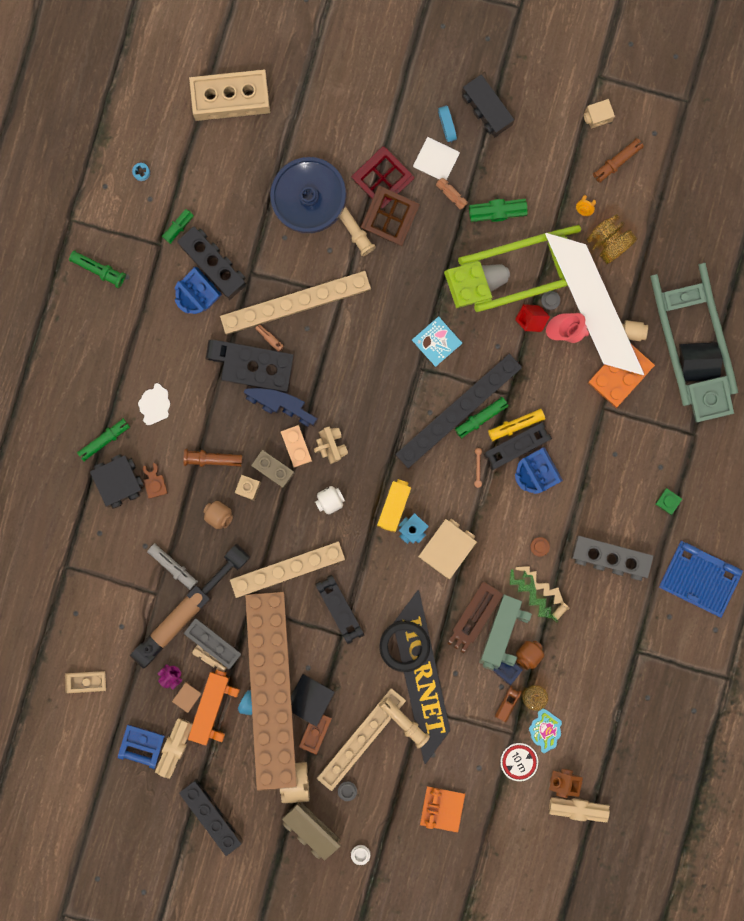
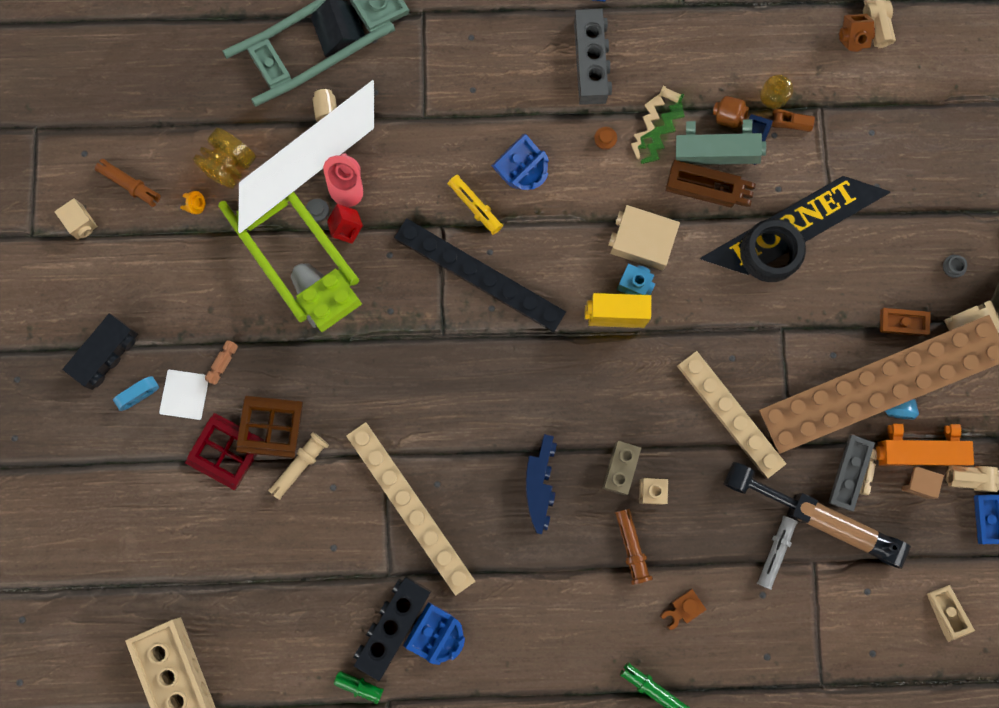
camera: 110 degrees left, 5 degrees down
black brick [90,454,144,509] -> none
white sticker [138,383,170,425] -> none
magenta gear [157,664,182,690] -> none
medium nougat head [203,501,233,529] -> none
black hinge [205,340,294,393] -> none
nougat piece [255,324,284,352] -> none
dark blue dish [270,157,347,233] -> none
light nougat plate [281,425,312,468] -> none
black slope [291,674,336,727] -> none
tan hips [314,427,348,464] -> none
white head [315,486,345,514] -> none
black plate [315,574,365,644] -> none
tan plate [317,688,406,791] -> none
tan pin [379,697,430,748] -> none
medium azure sticker [412,317,462,367] -> none
orange hinge [420,786,465,832] -> none
green pin [455,397,509,439] -> none
green piece [469,199,528,222] -> none
nougat hinge [474,448,482,488] -> none
black plate [483,422,552,471] -> none
sticker [501,743,538,781] -> none
sticker [529,709,562,753] -> none
orange plate [588,343,655,408] -> none
green plate [655,488,682,515] -> none

